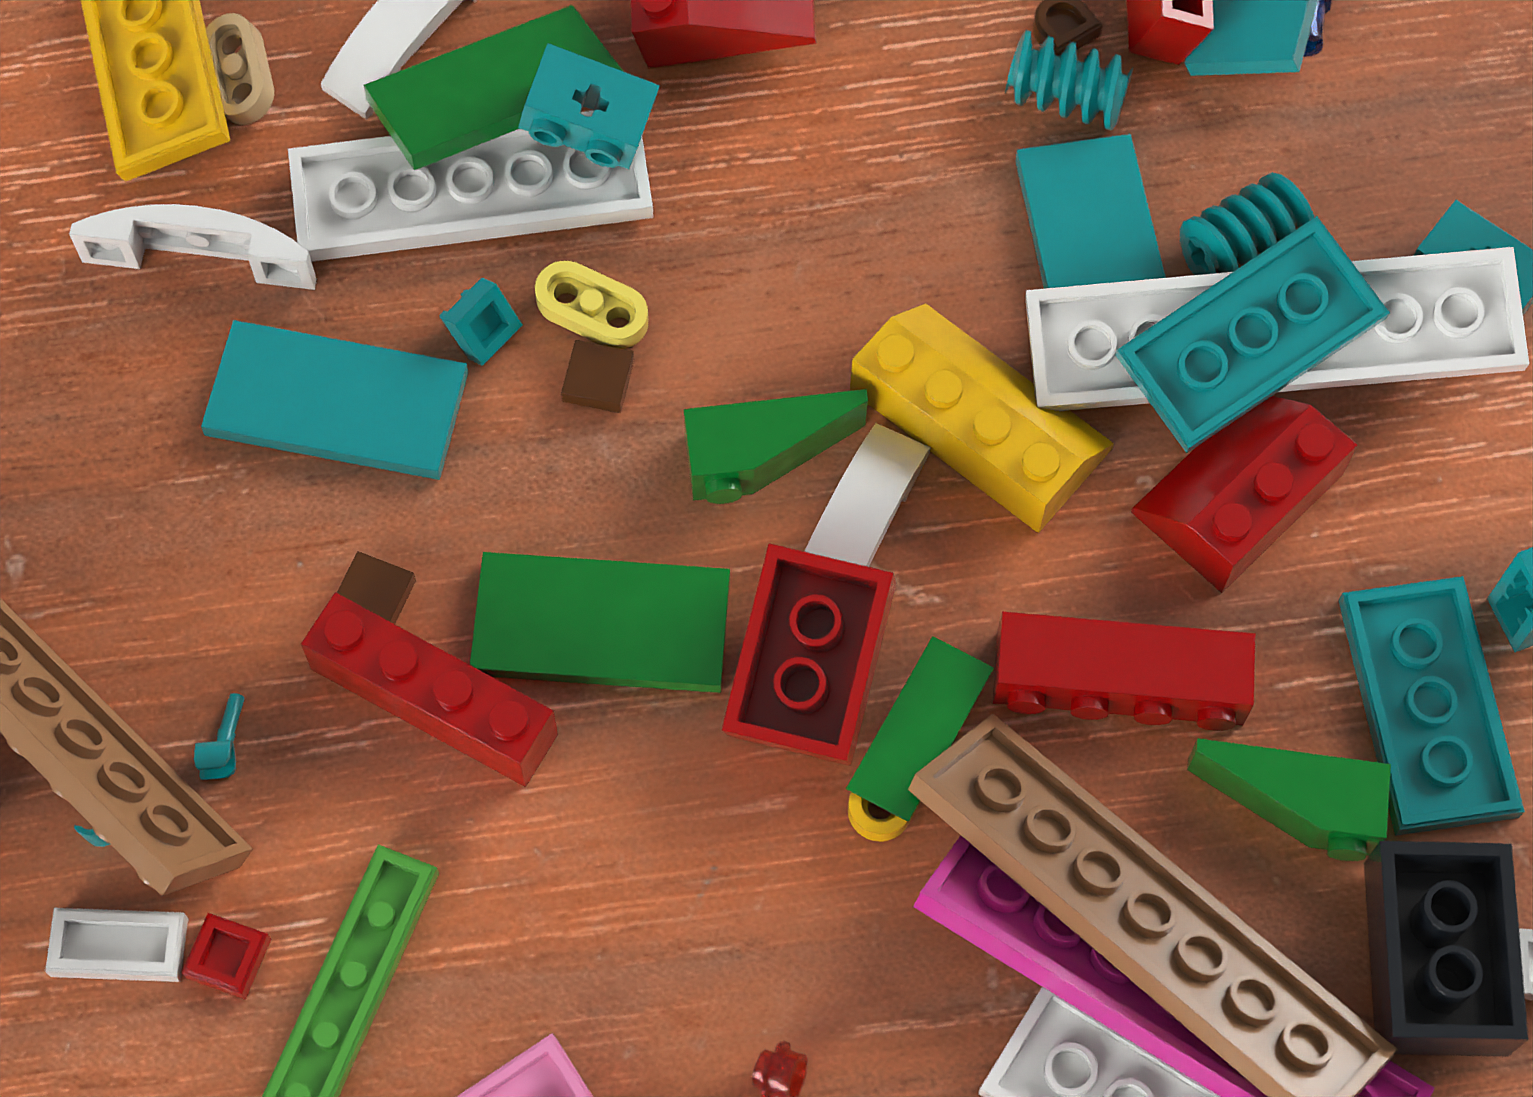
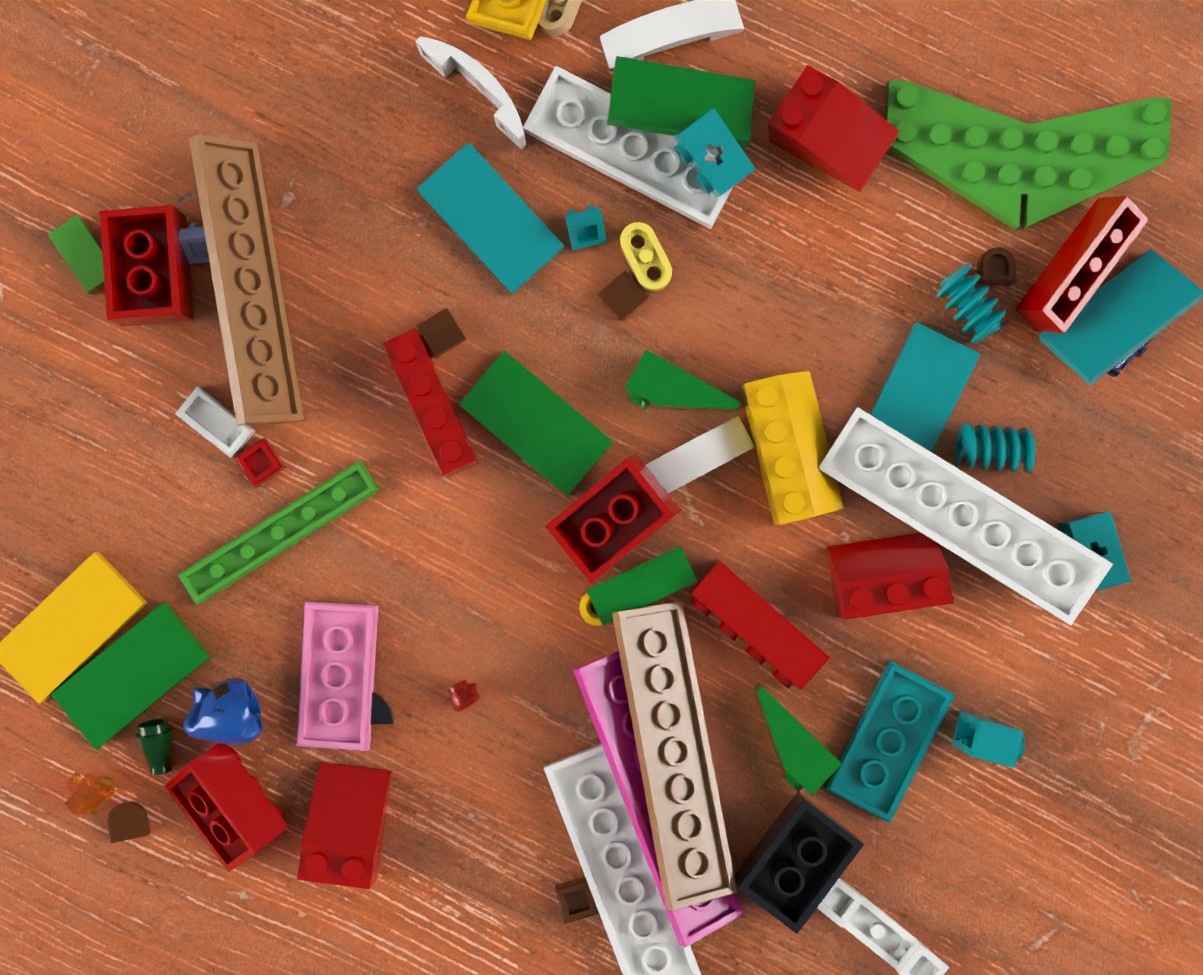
camera: 35 degrees right, 20 degrees up
teal hand [194,693,245,780] -> none
teal tile [1115,216,1390,453] -> none

